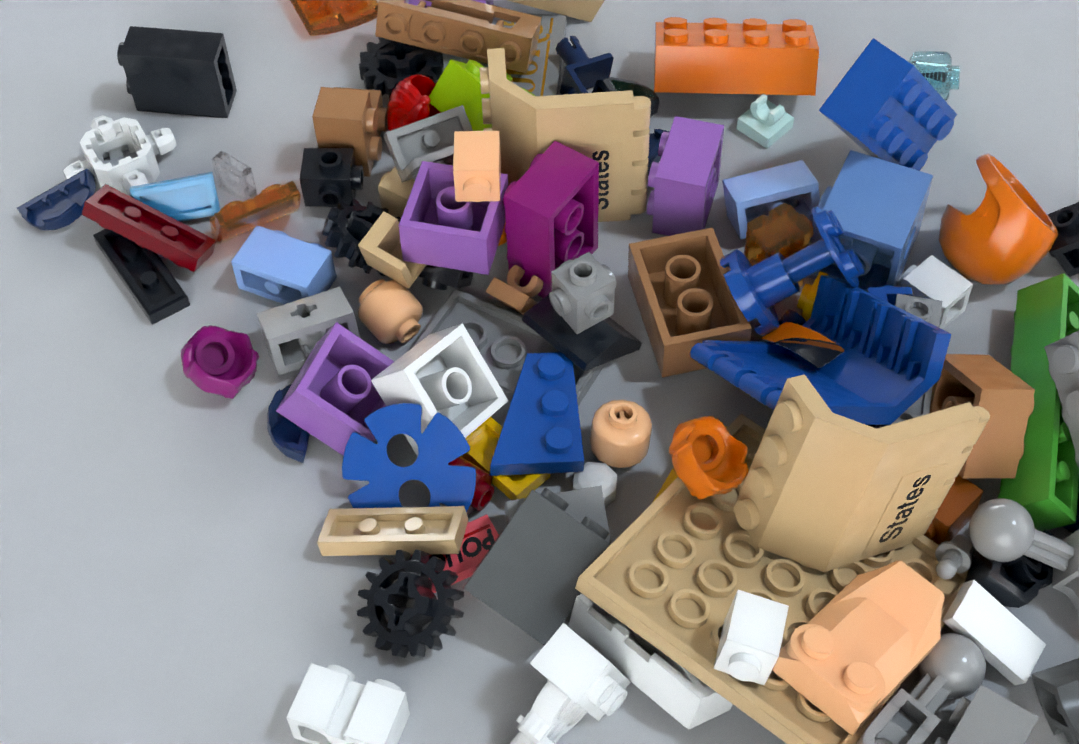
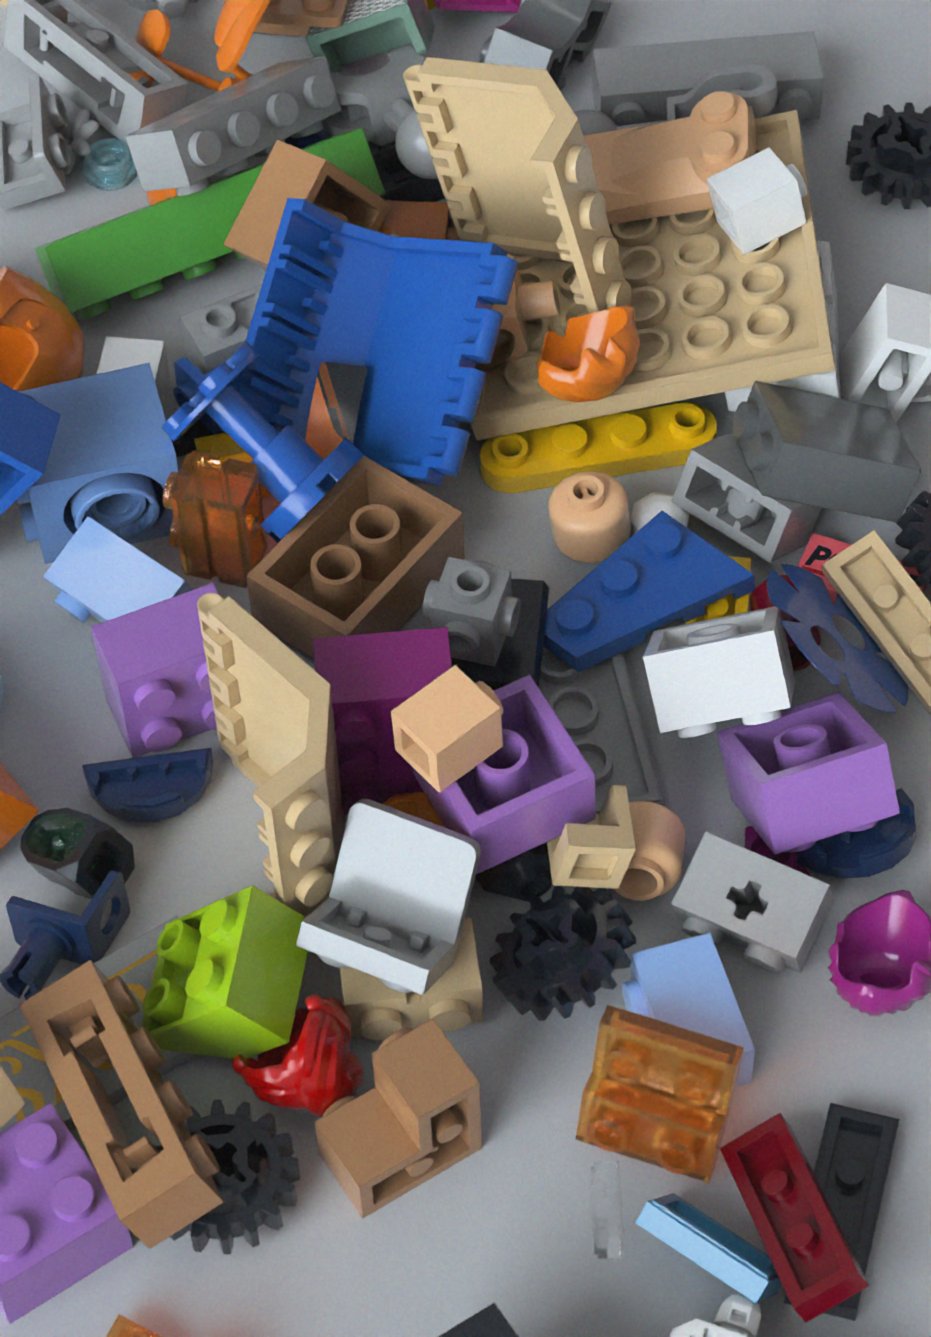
camera: 130 degrees left, 0 degrees up
black brick [300,148,364,207] -> none

